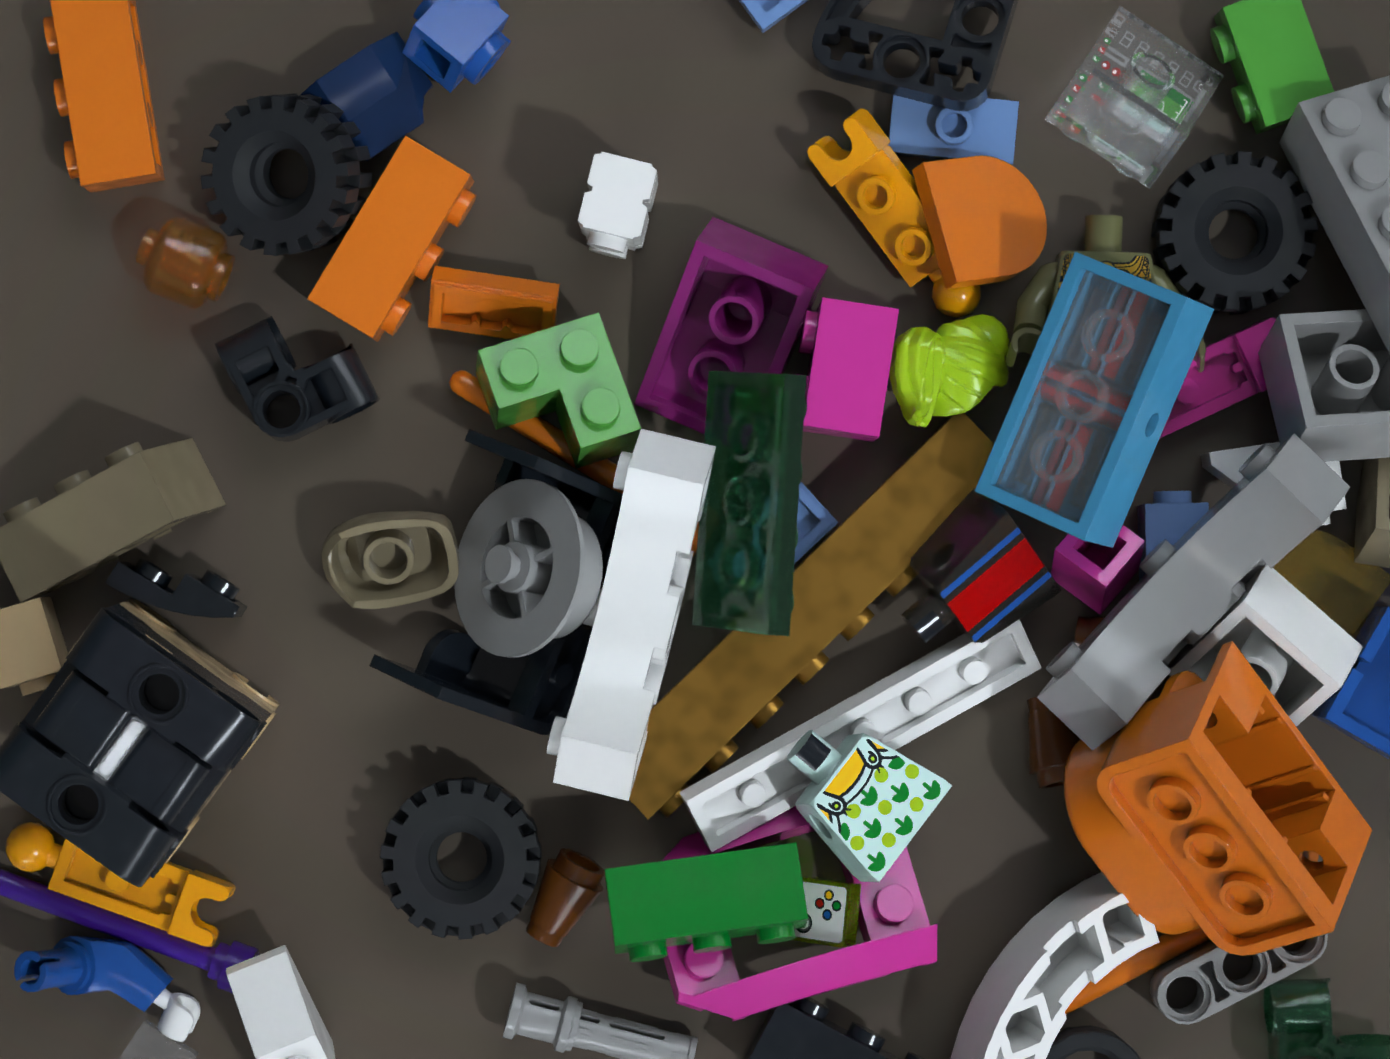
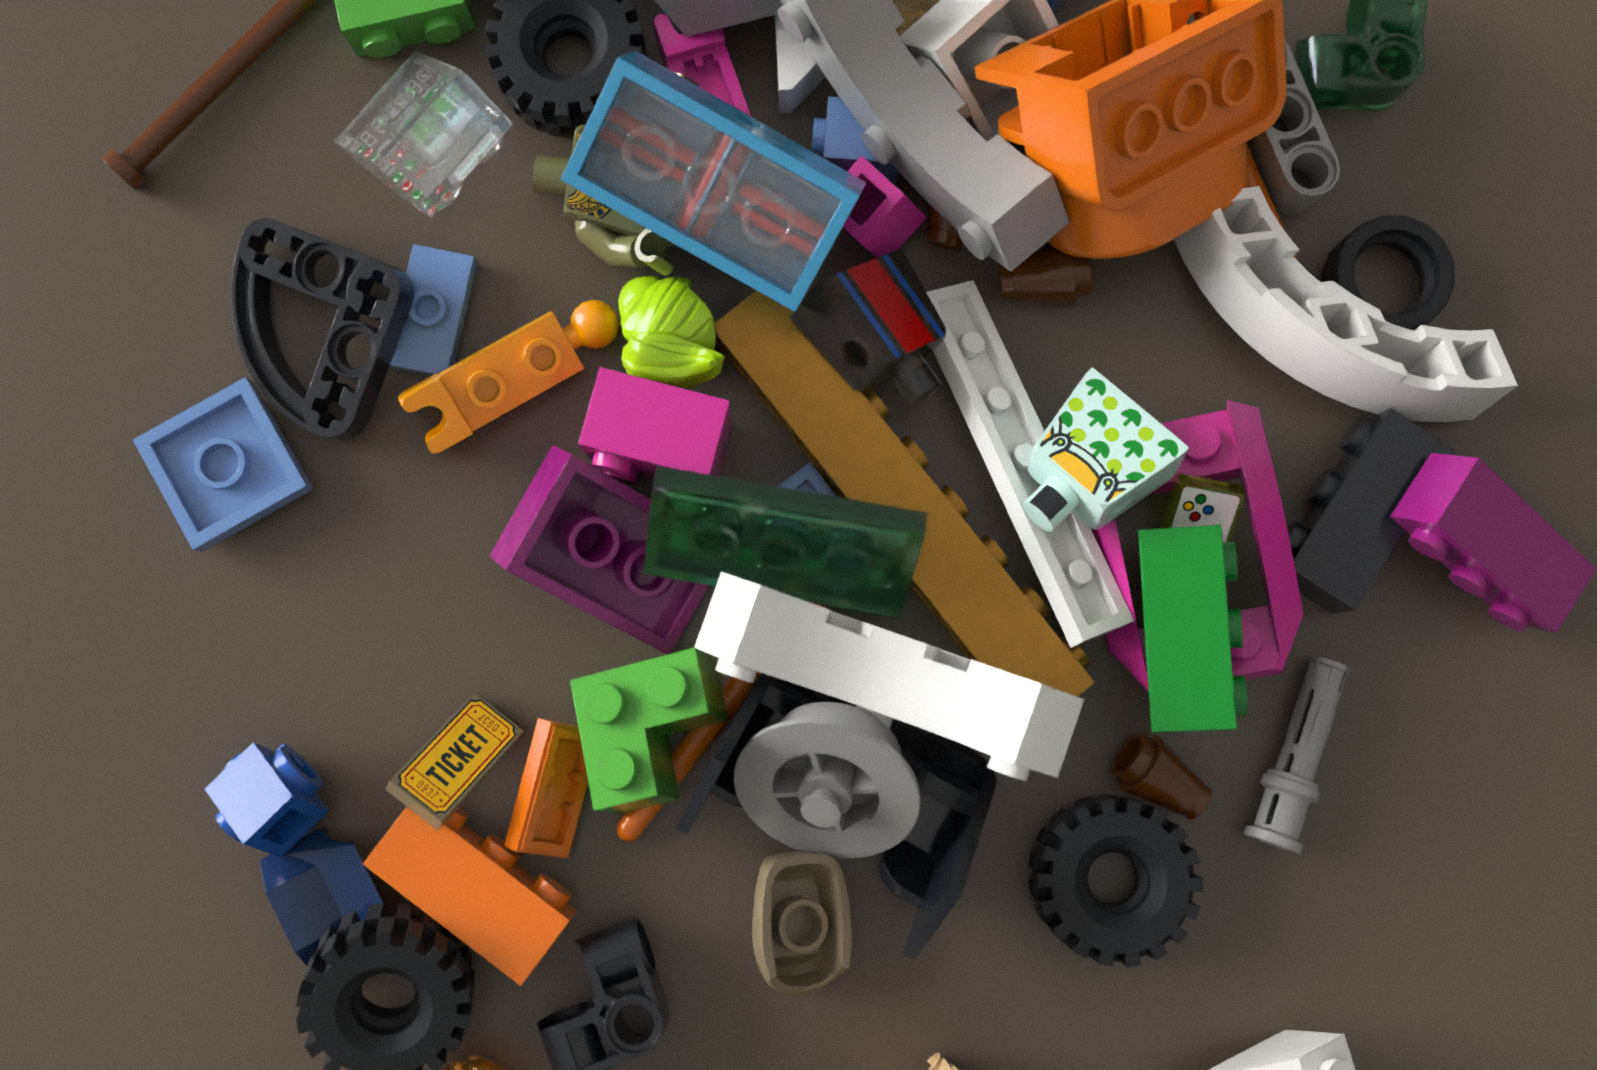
camera: 90 degrees left, 5 degrees down
white brick [578,152,658,259] -> none
orange tile [912,156,1047,289] -> none
none -> tile [386,692,524,831]

